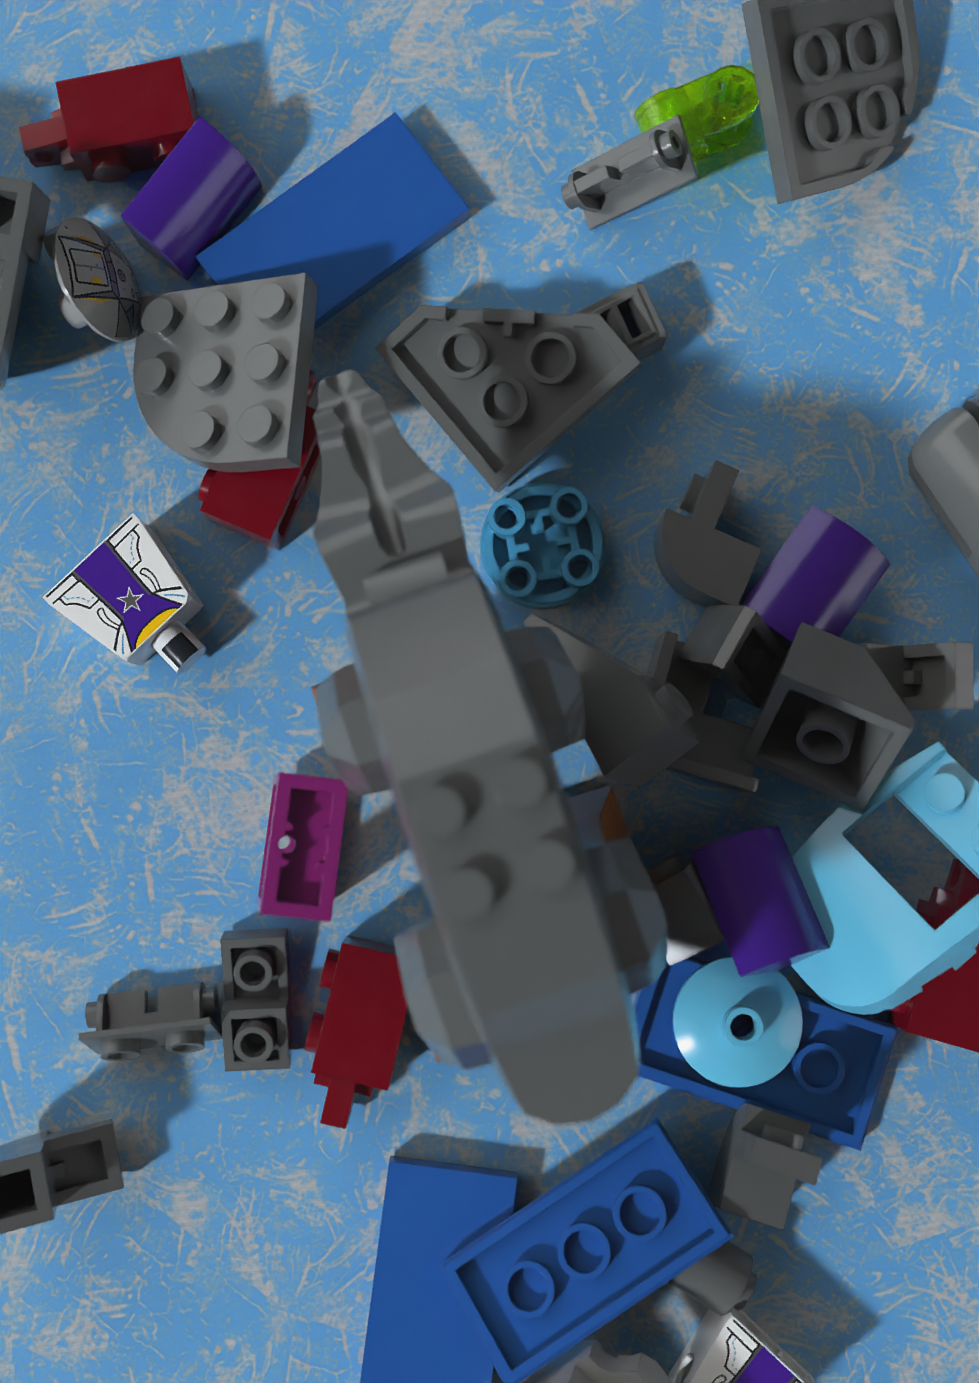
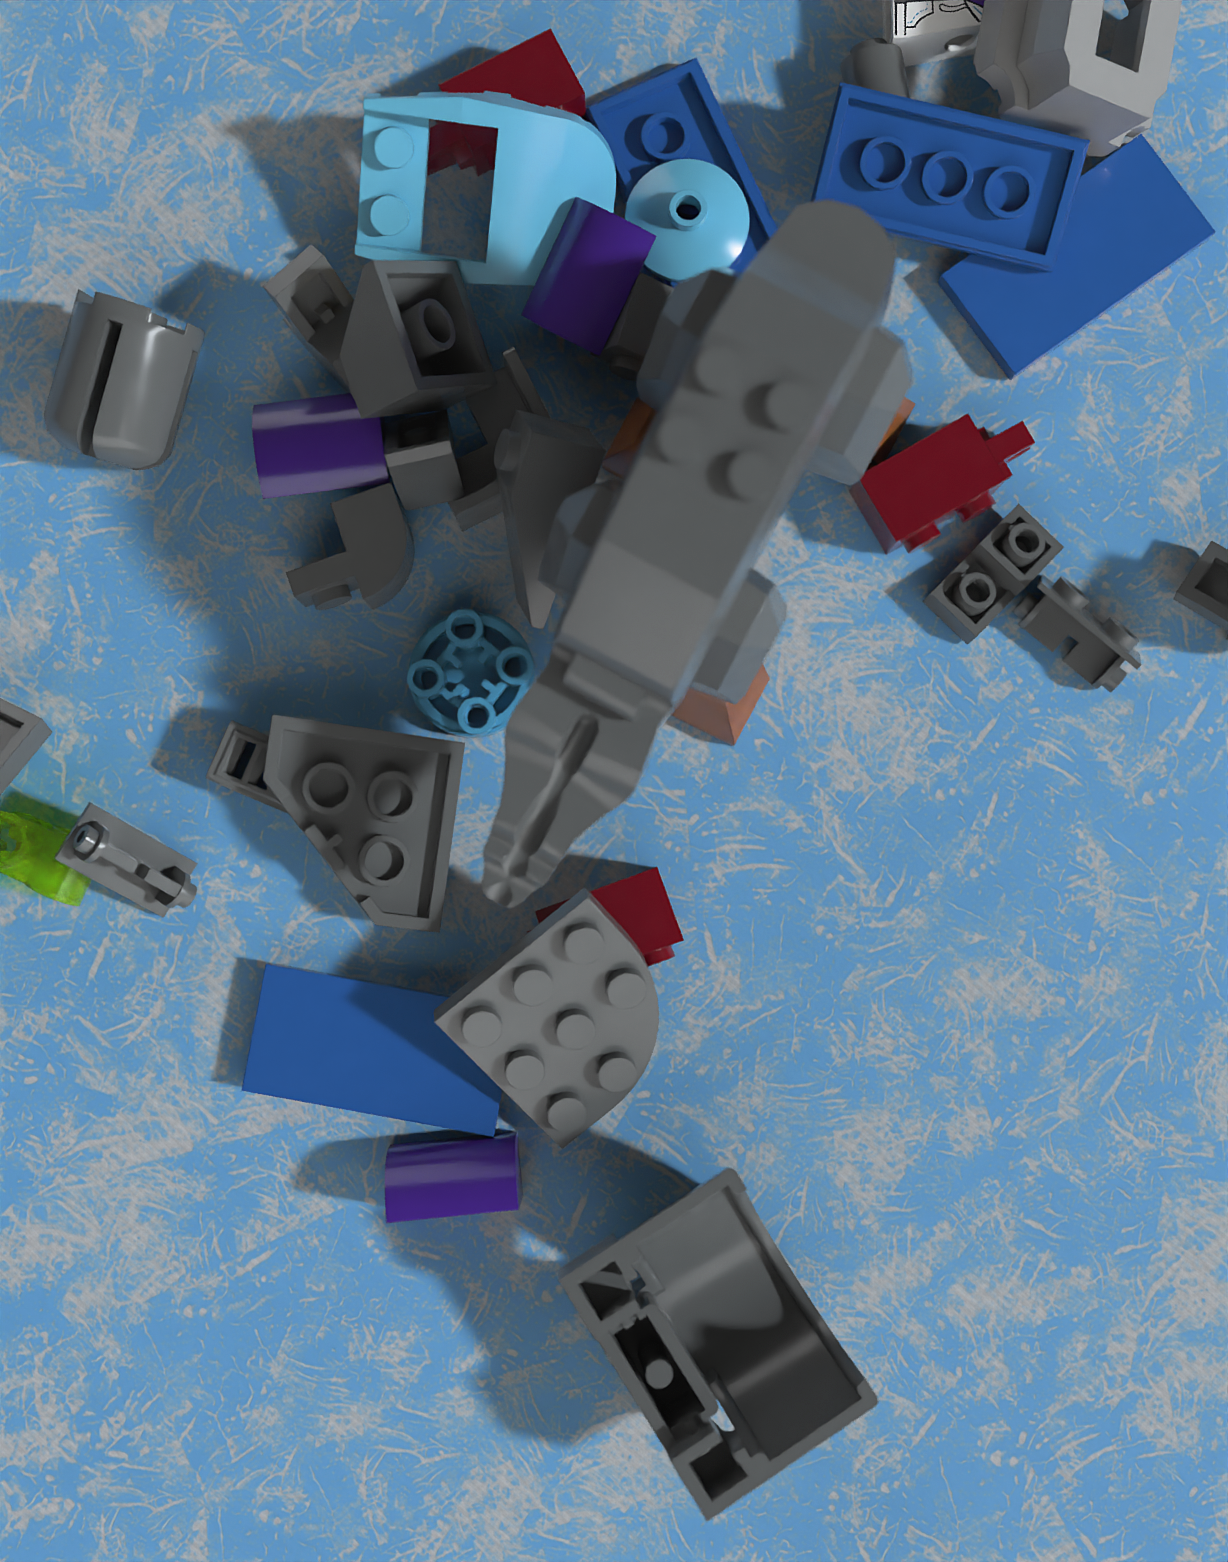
camera: 125 degrees left, 0 degrees up
dark red hinge [19,56,199,183] -> none
torso [42,513,206,674] -> none
light grey dish [43,217,141,342] -> none
magenta window [257,772,348,922] -> none
dark grey brick [707,1103,823,1230] -> none

